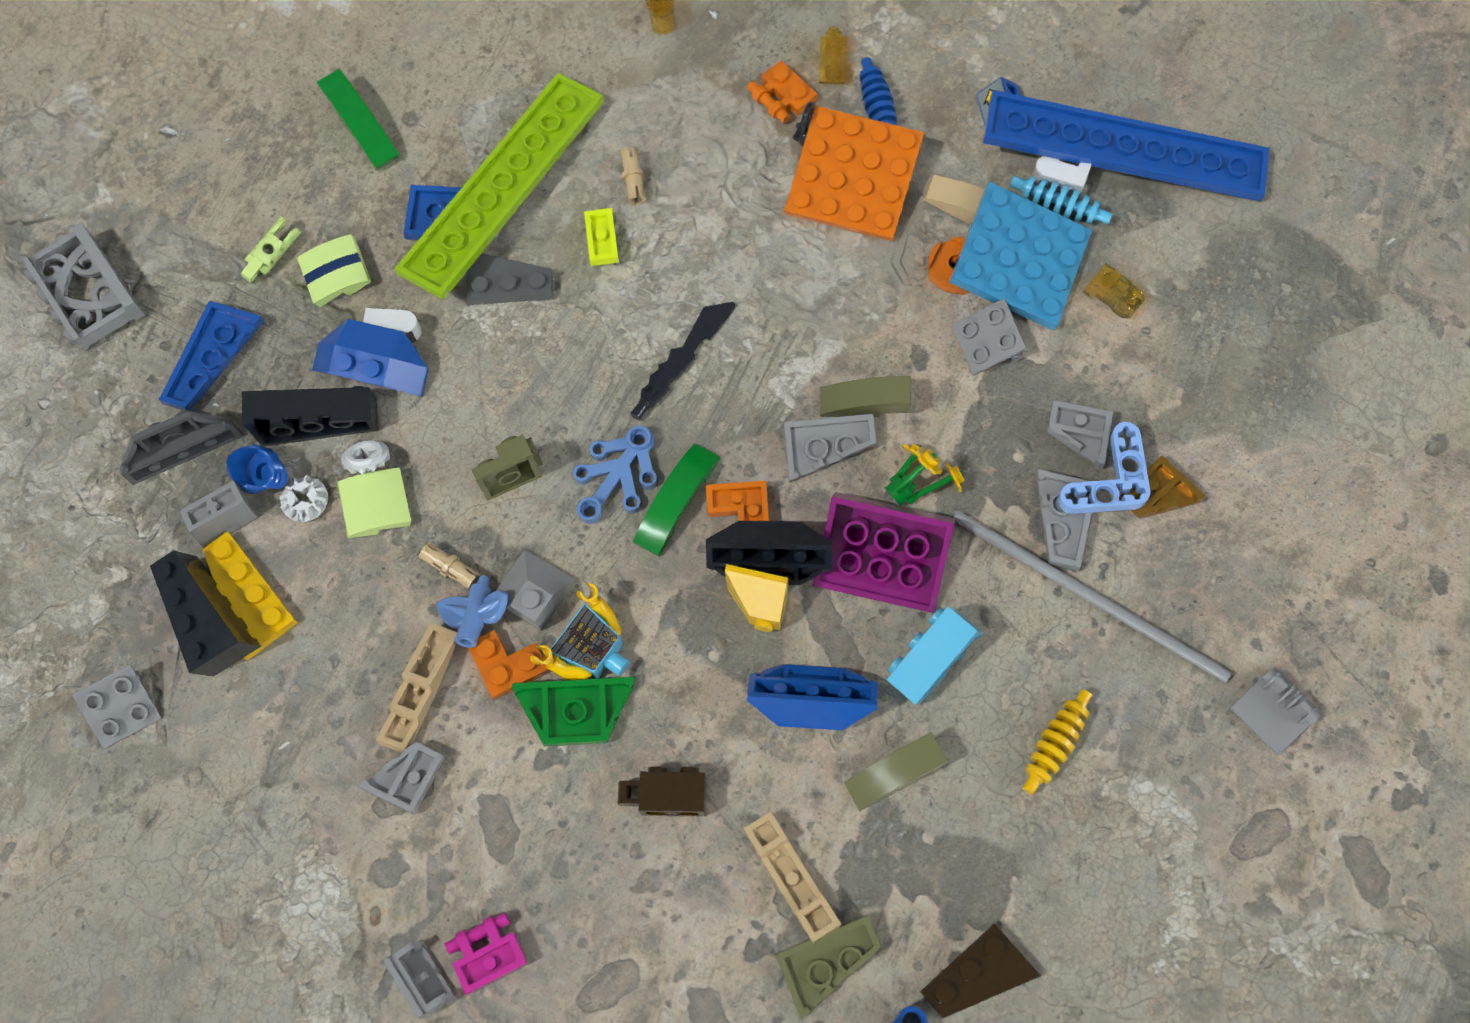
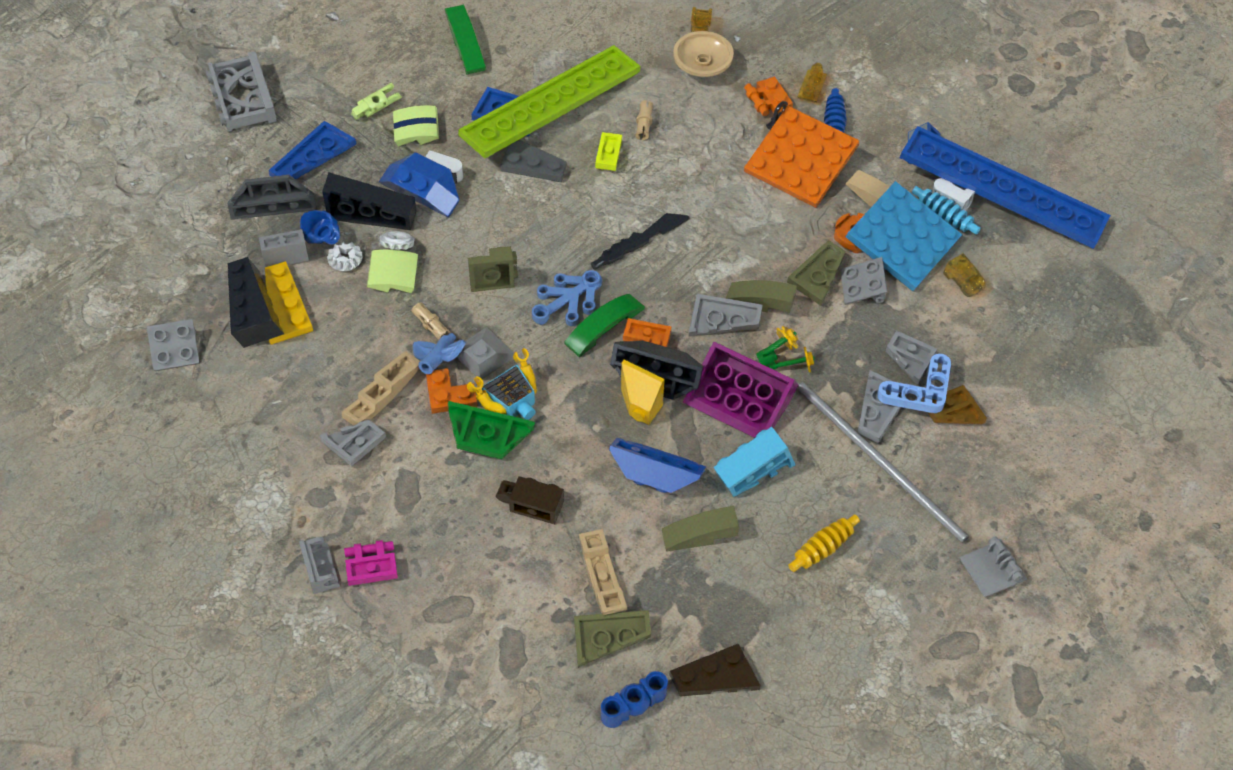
camera: 10 degrees right, 15 degrees down
none -> tan dish [673,31,734,77]
none -> olive wing [787,240,846,306]

